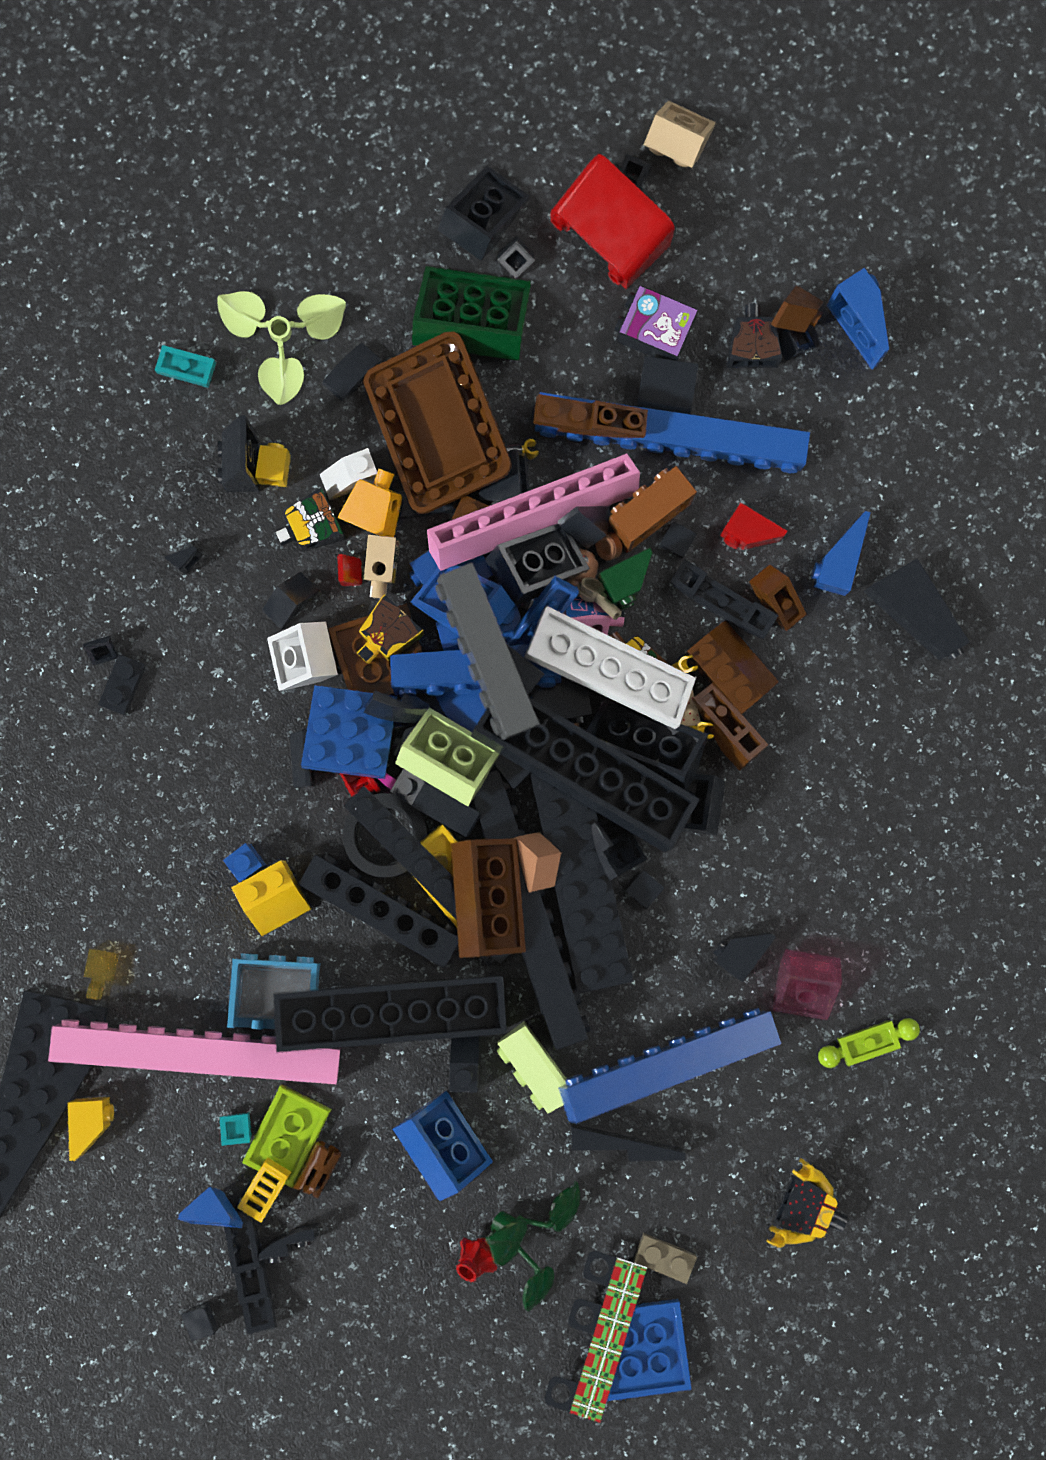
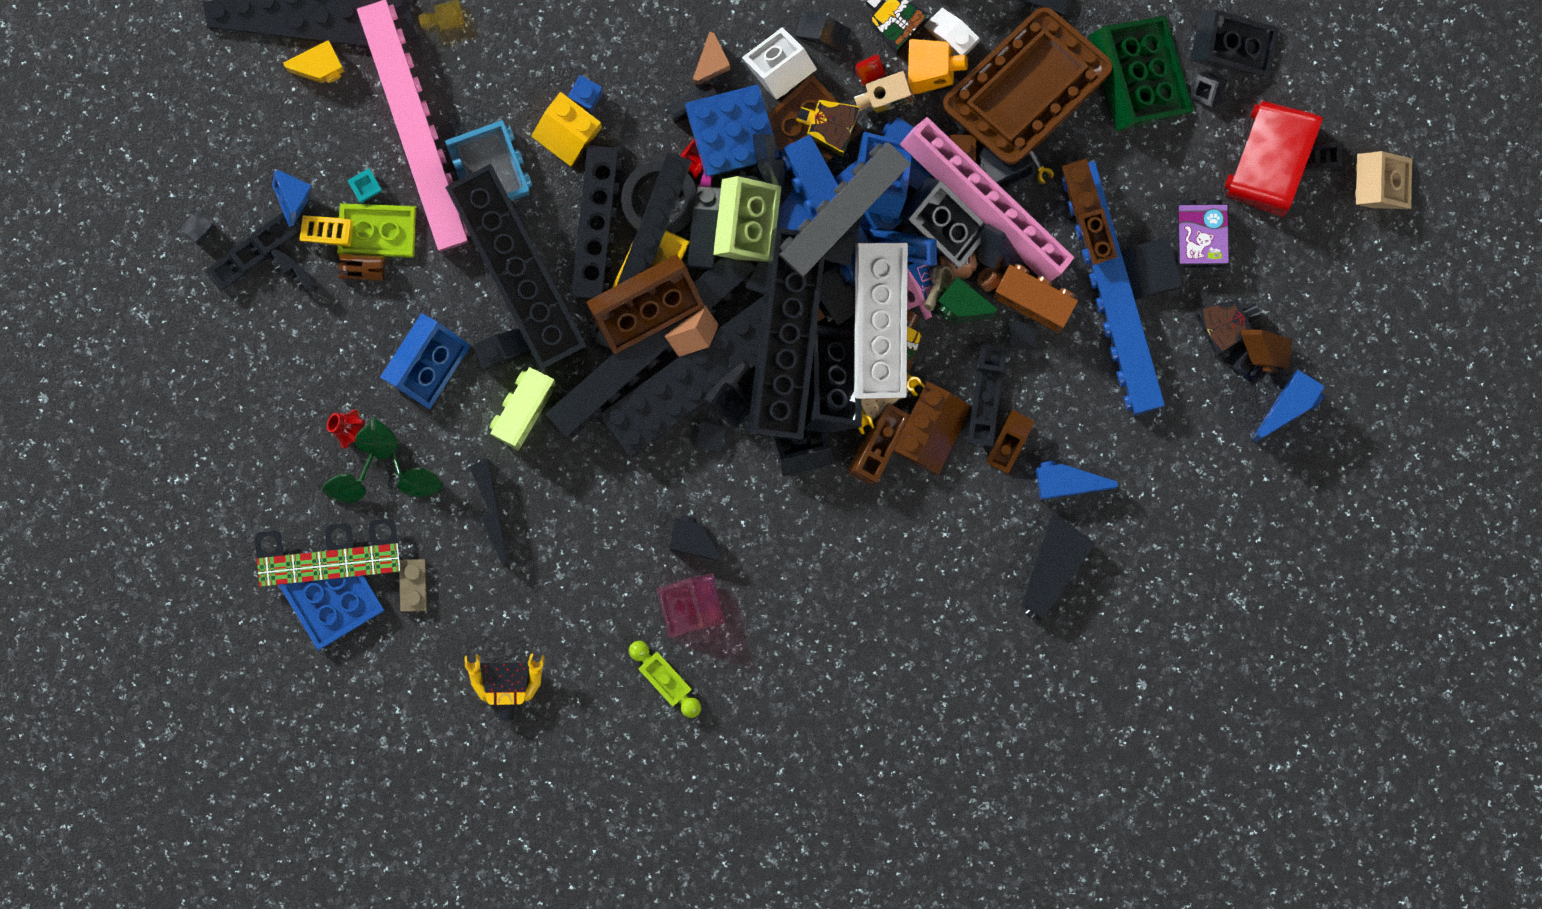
camera: 70 degrees right, 0 degrees up
blue brick [558,1008,781,1123] -> none
red slope [720,502,787,550] -> none
none -> nougat slope [693,32,730,85]

